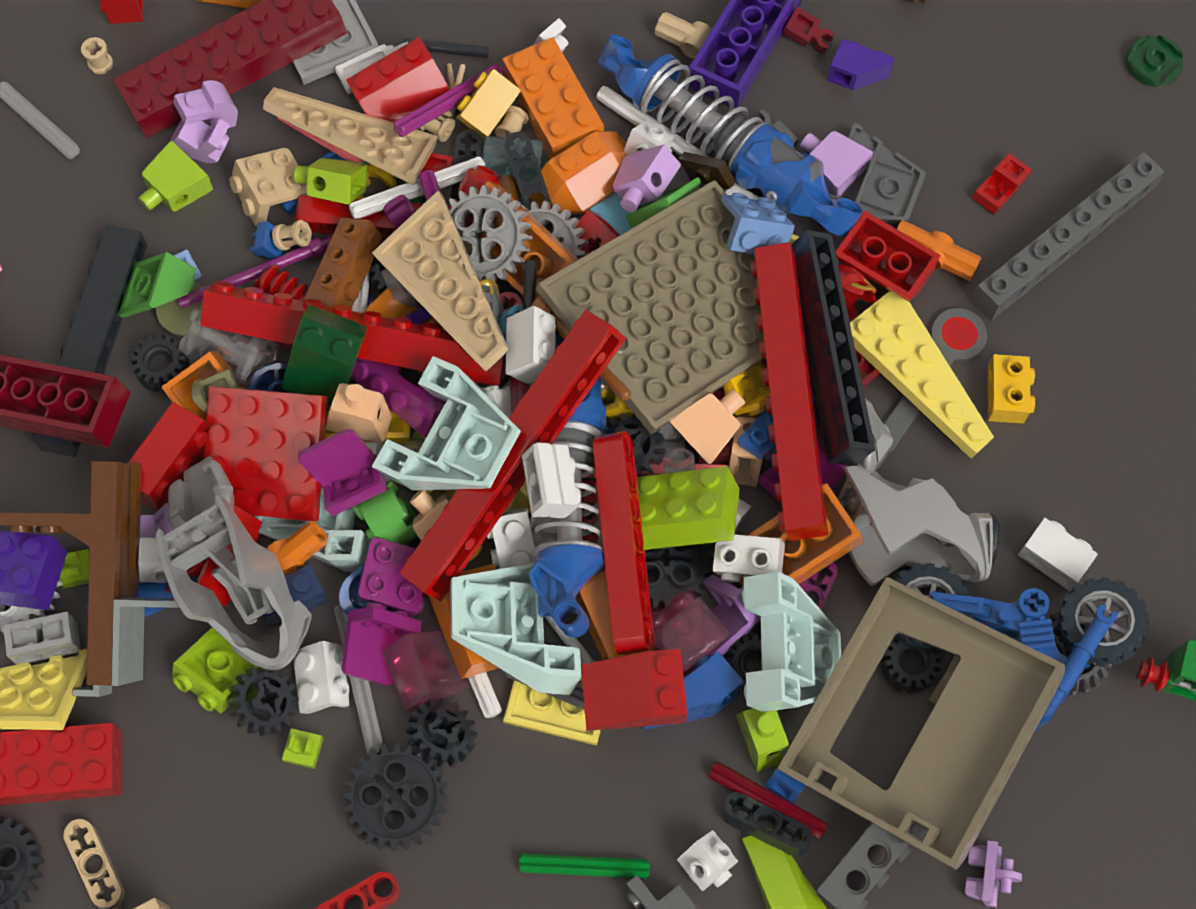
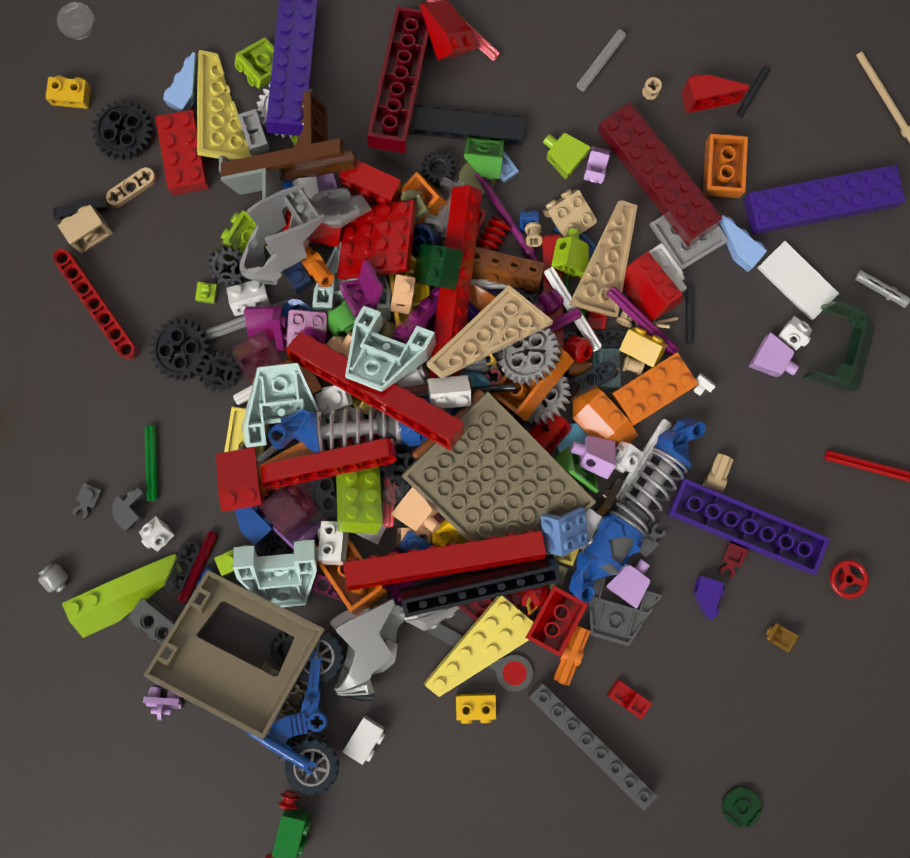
camera: 85 degrees right, 15 degrees up
lavender brick [173,80,238,128] -> none
white brick [522,443,581,518] -> none

